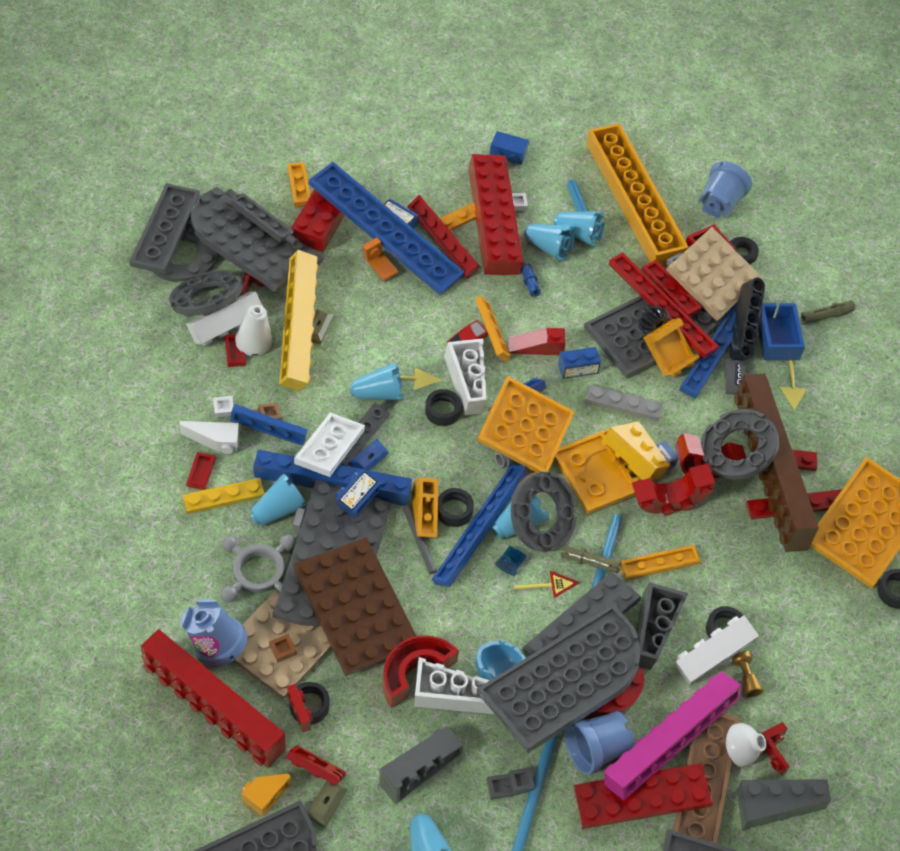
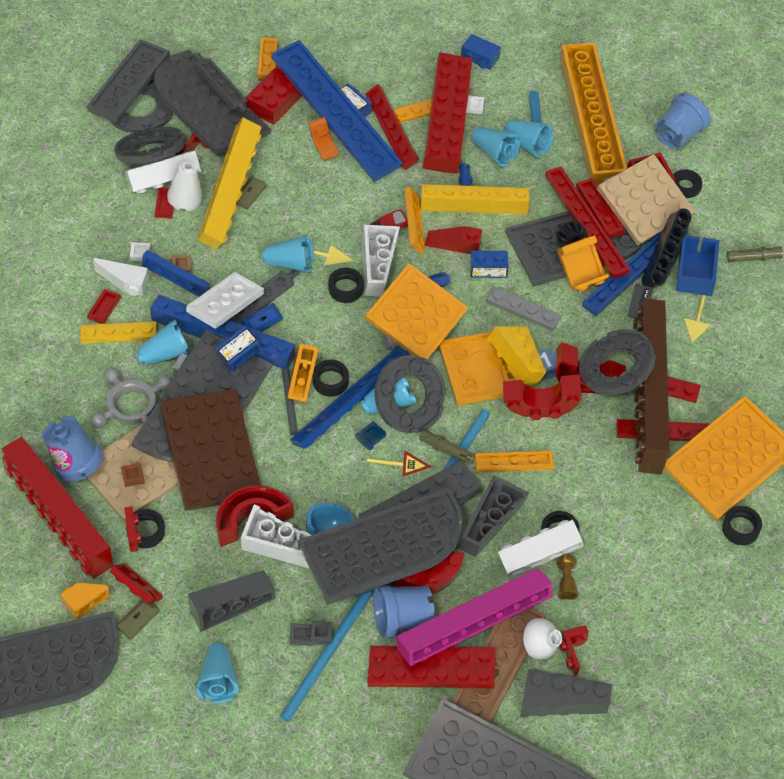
camera: 15 degrees right, 0 degrees up
none -> yellow brick [421,184,530,215]

